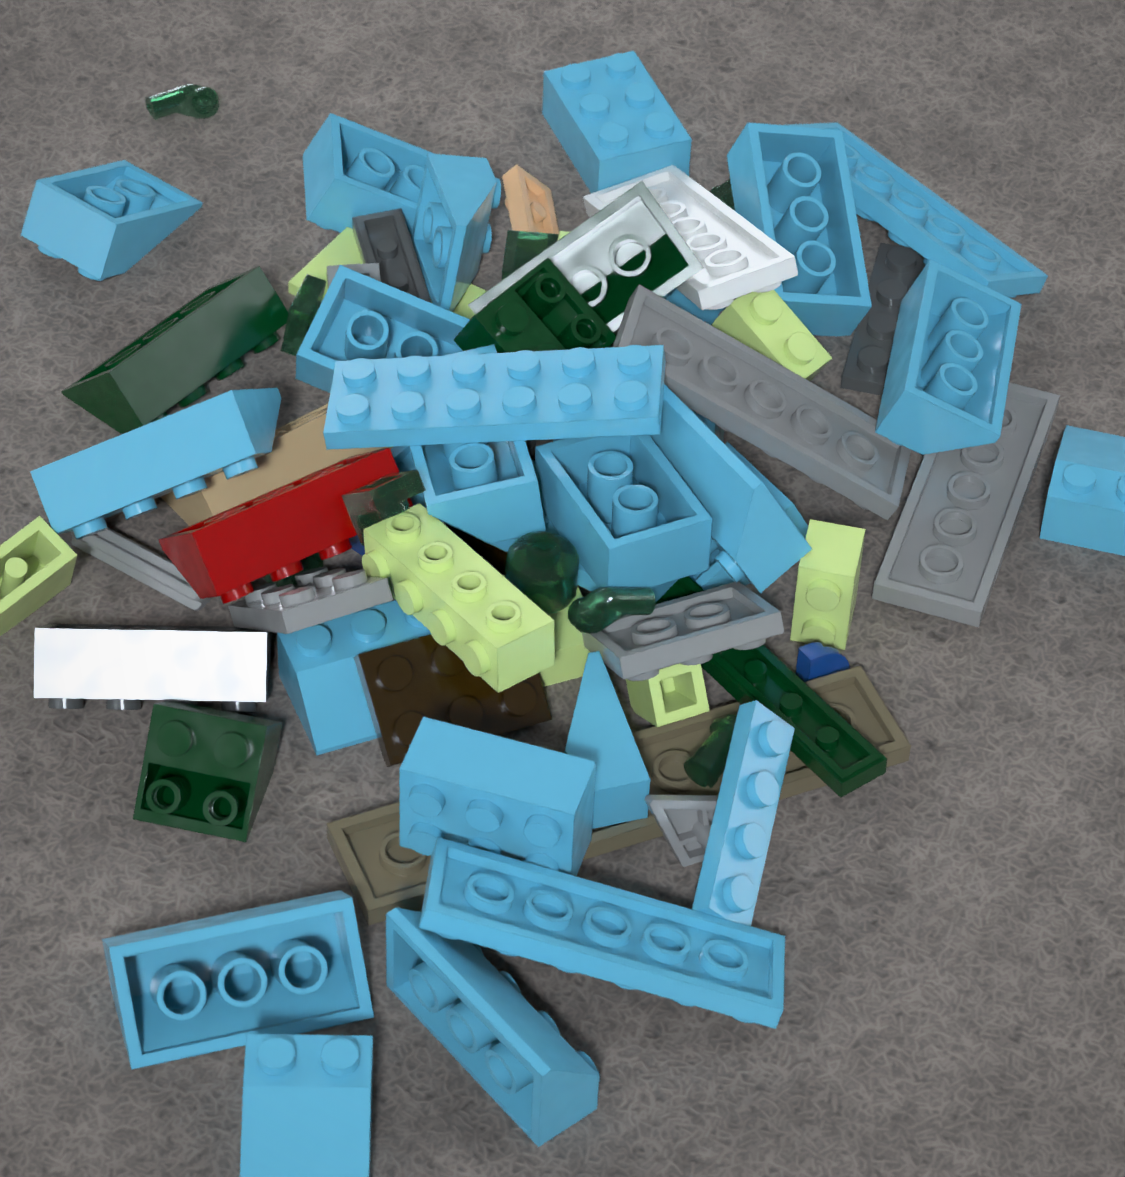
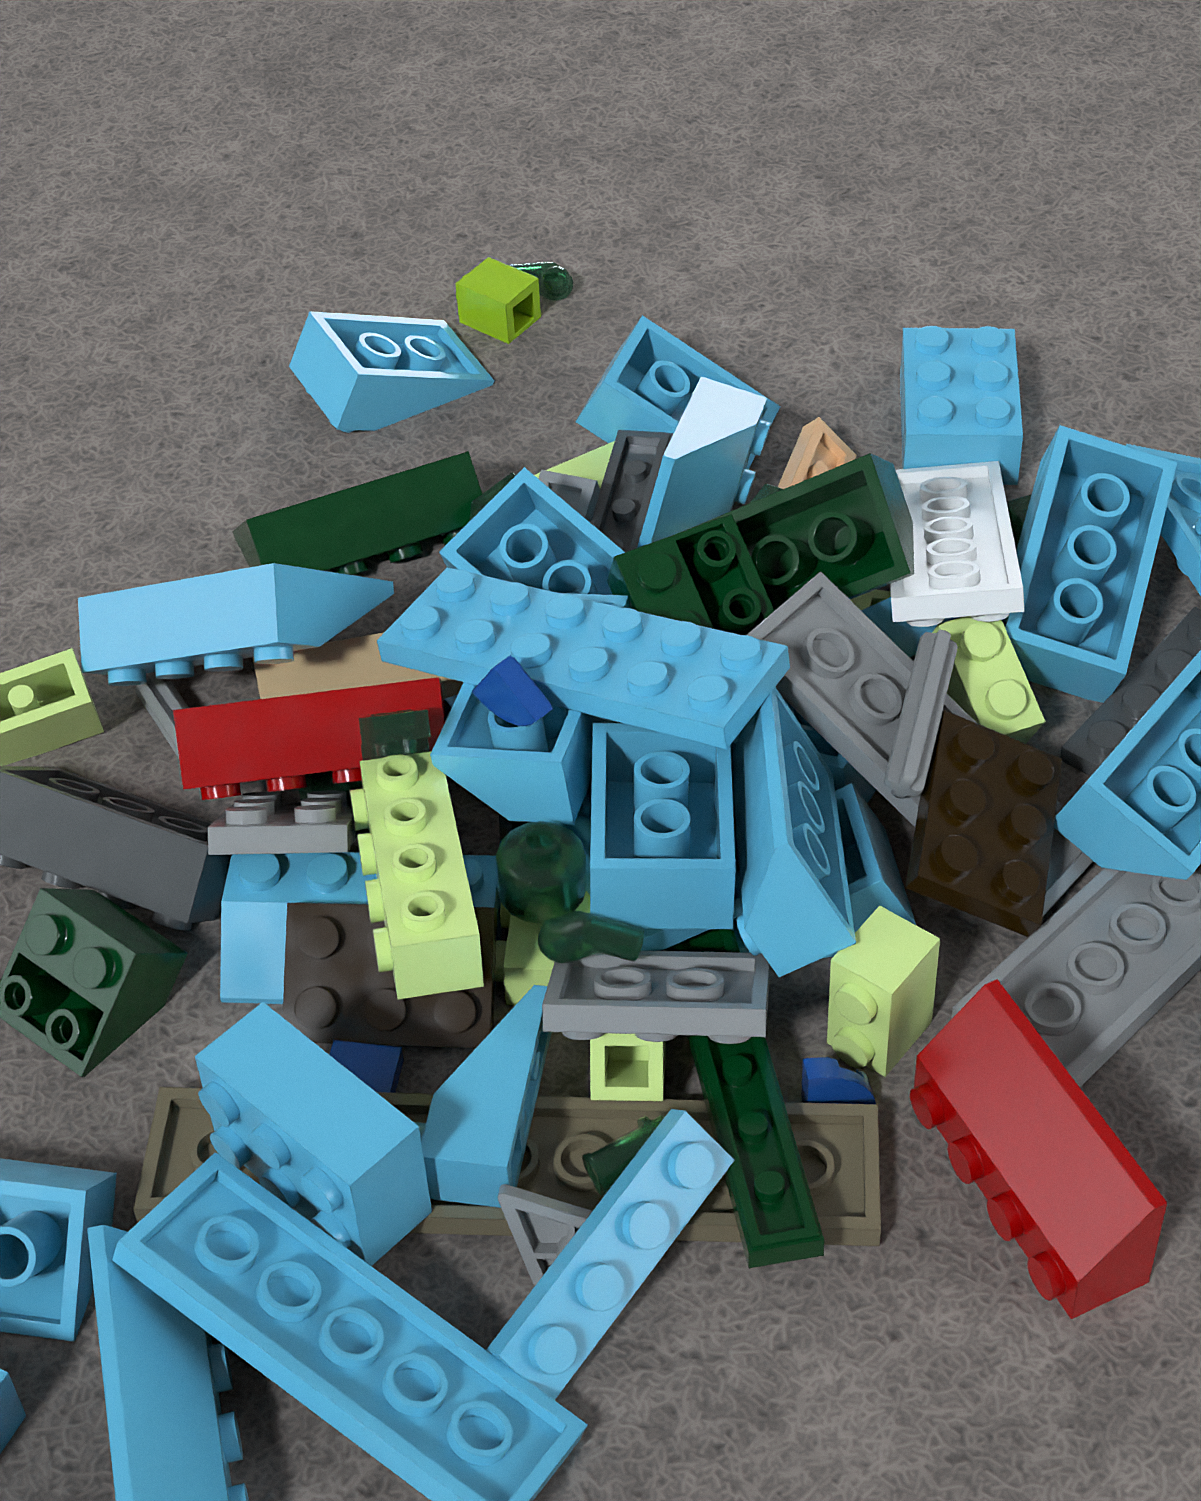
camera: 30 degrees right, 0 degrees up
none -> lime brick [455,257,541,344]
none -> blue tile [472,655,553,726]
none -> light grey axle [884,629,958,799]
none -> dark brown plate [905,710,1062,937]
none -> red slope [910,979,1167,1319]

